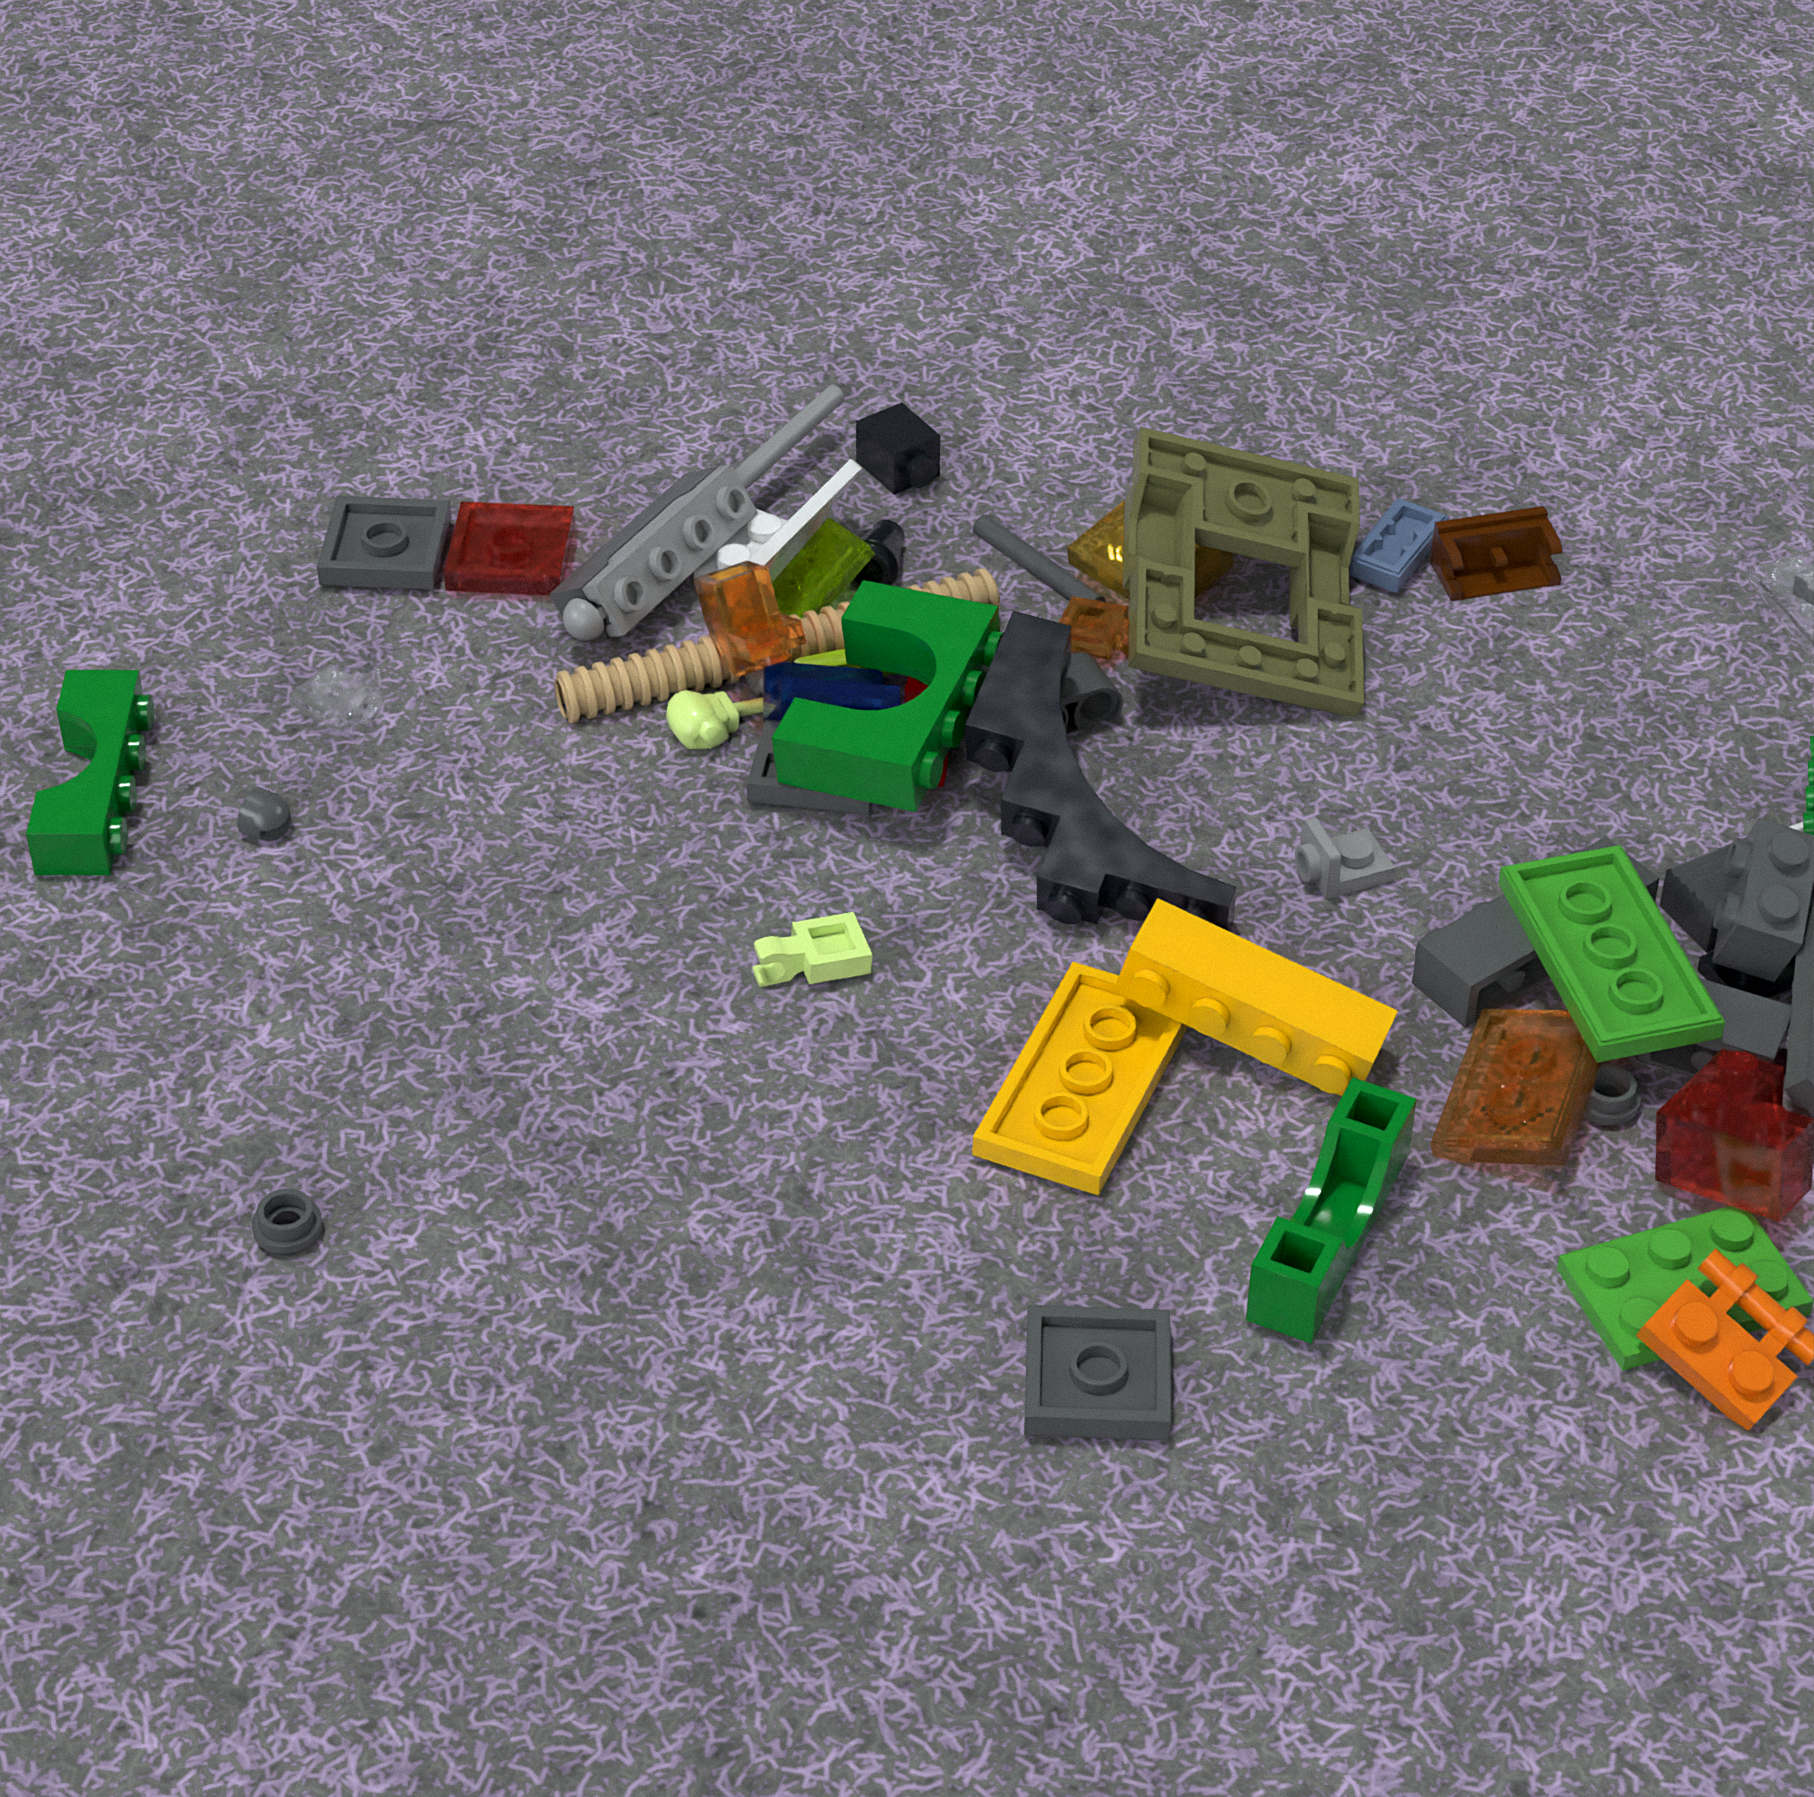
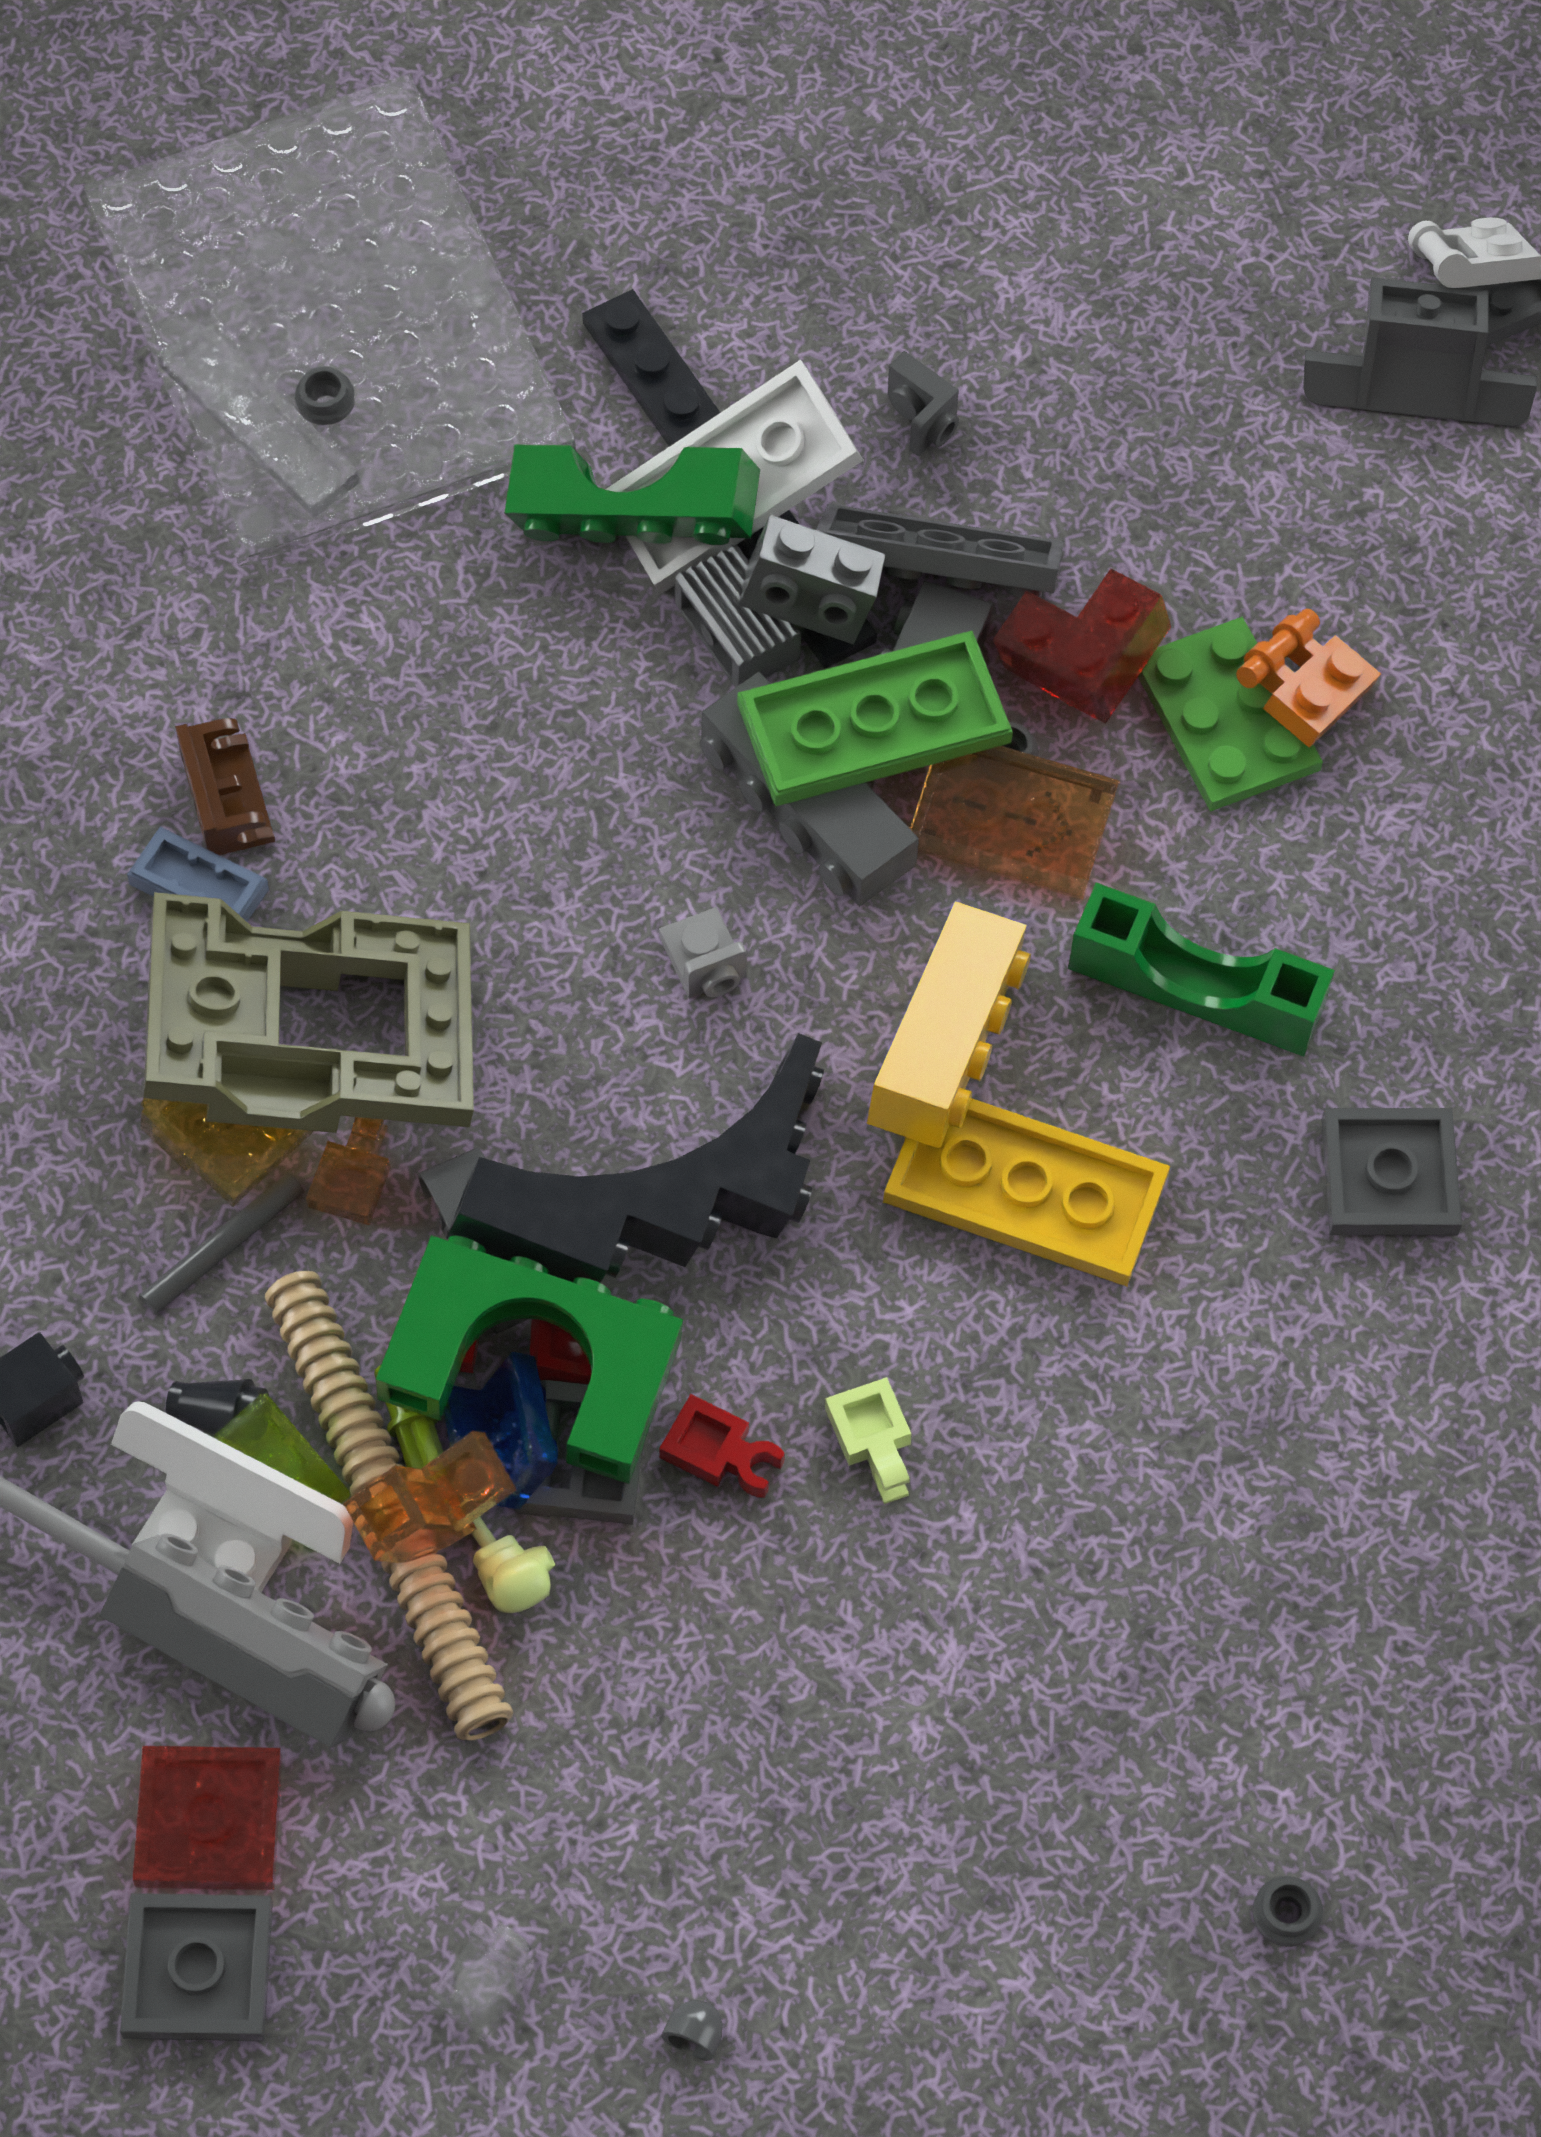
camera: 95 degrees left, 20 degrees up
none -> red plate [659,1394,785,1498]

